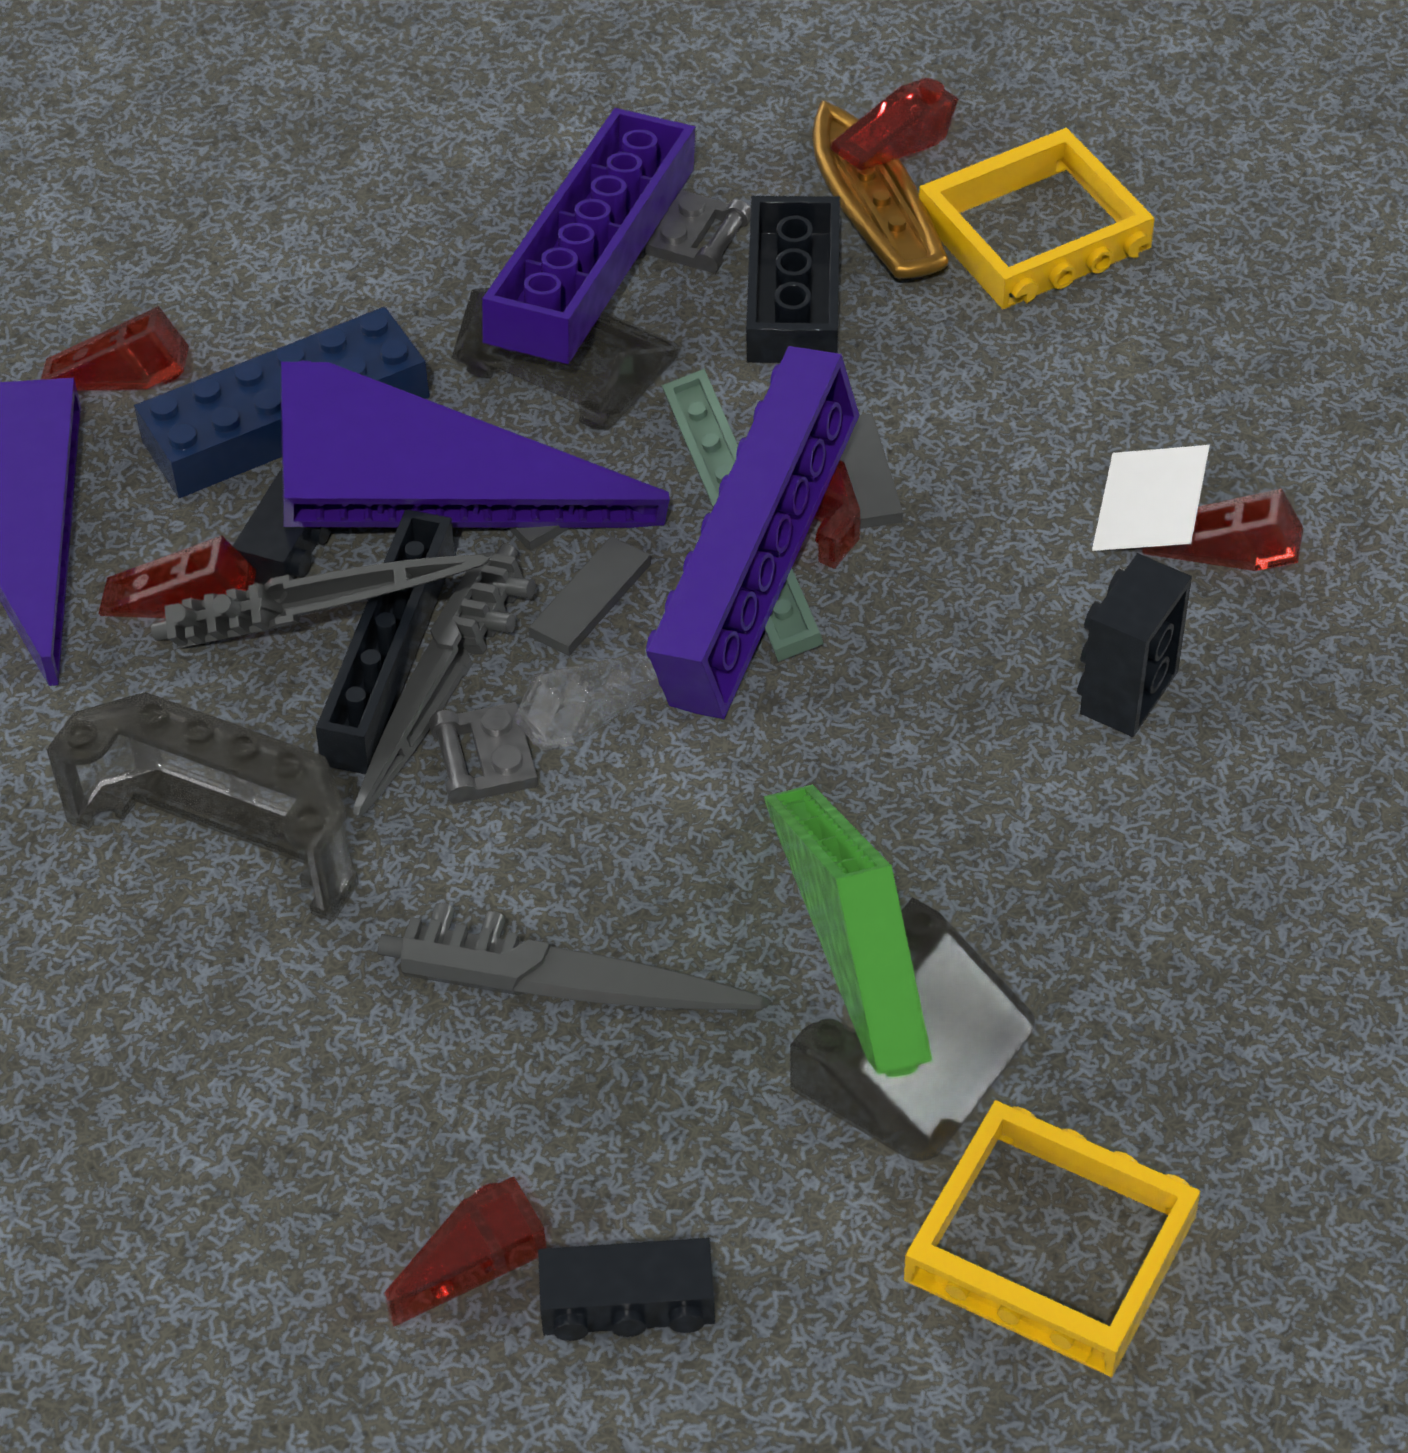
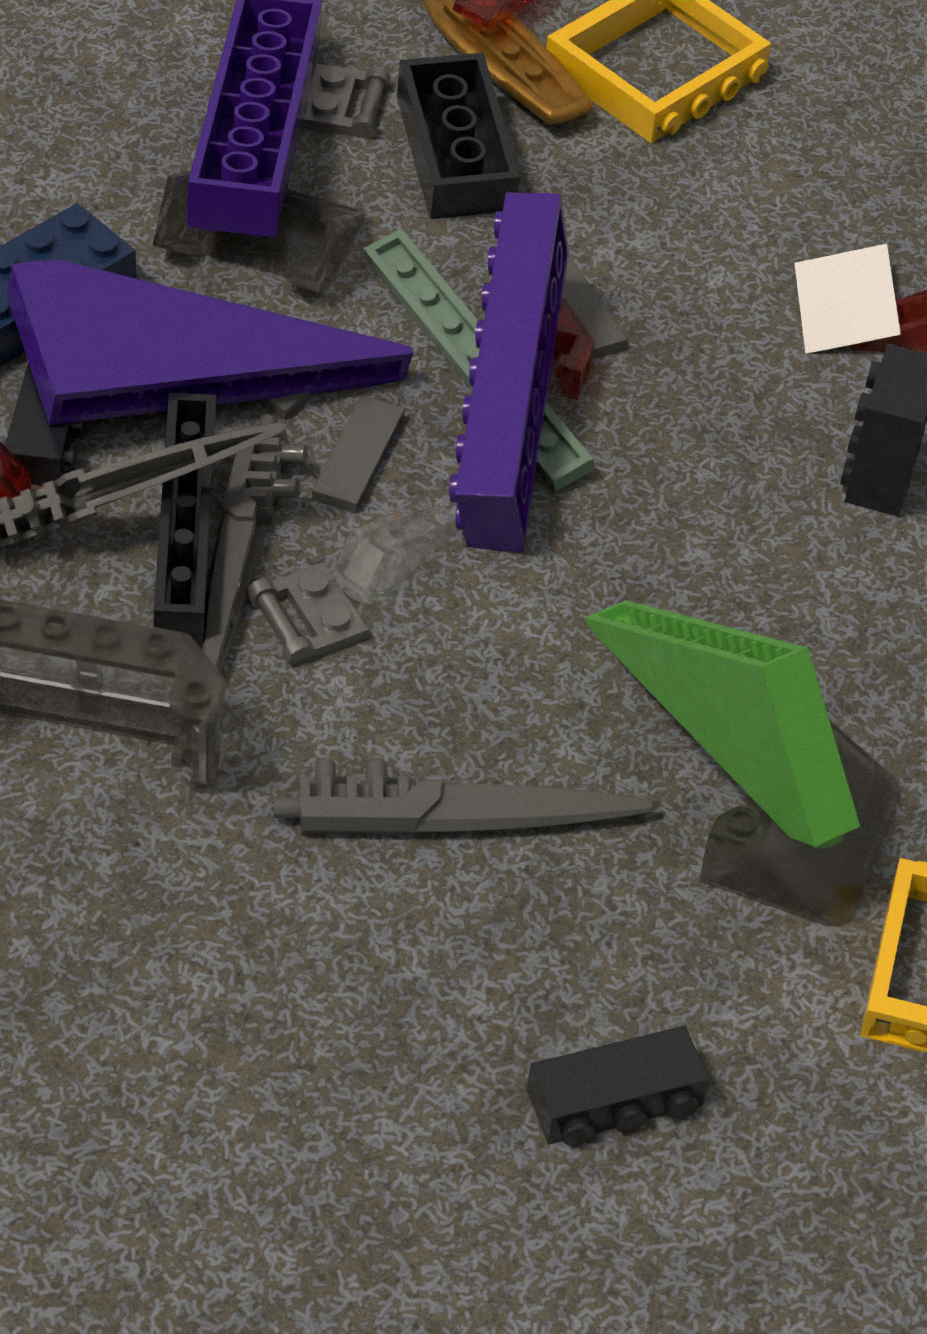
camera: 20 degrees left, 0 degrees up
clear red slope [384,1176,547,1327] -> none

